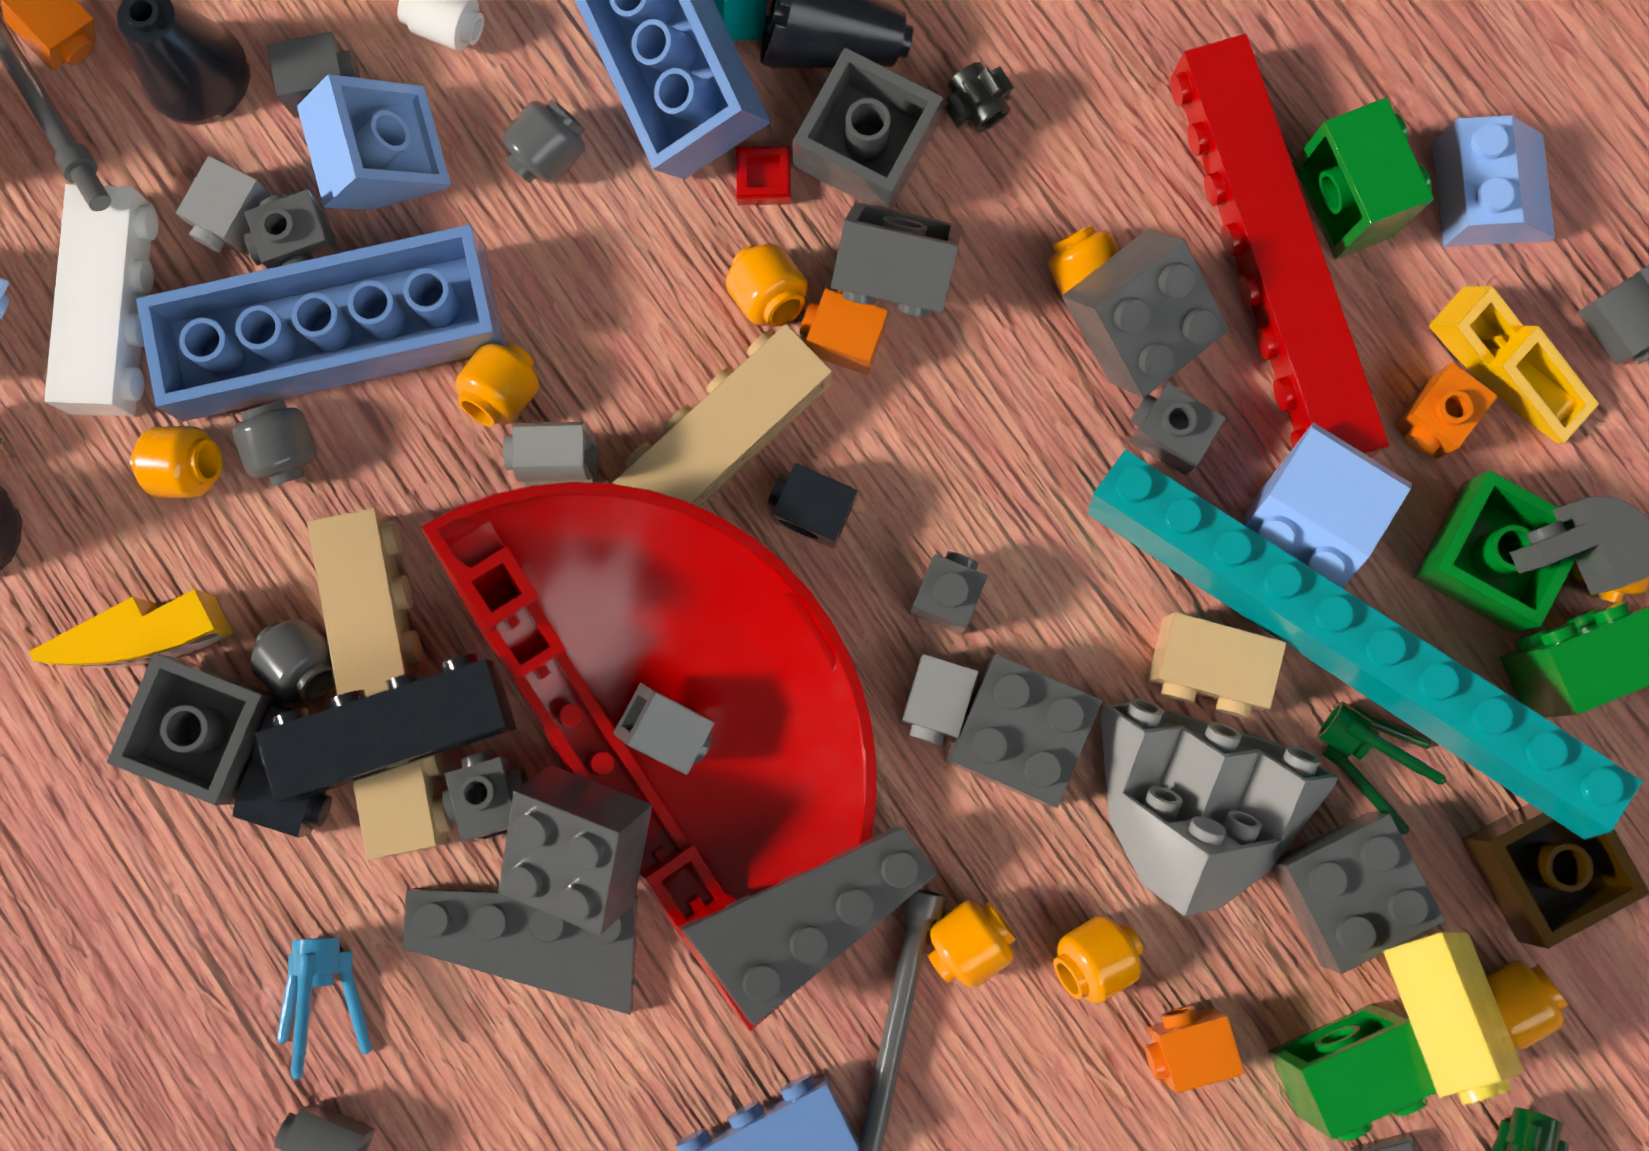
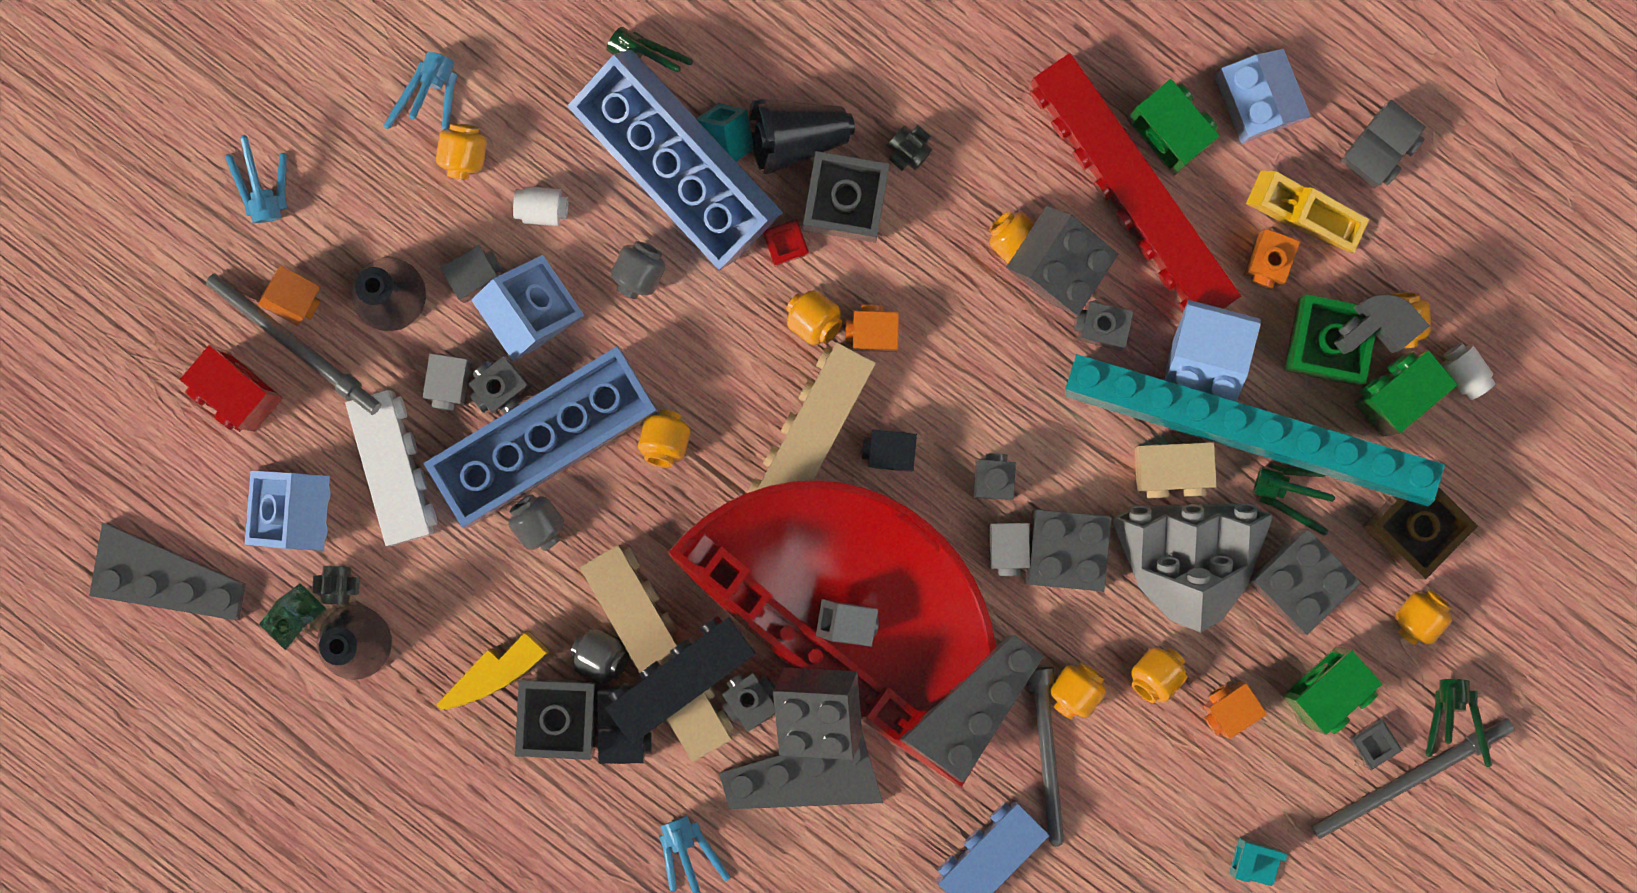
camera: 20 degrees left, 5 degrees up
light orange head [130,426,222,498] -> none
light grey brick [503,422,599,487] -> none
dark grey brick [831,201,962,317] -> none
light yellow brick [1383,932,1525,1105] -> none

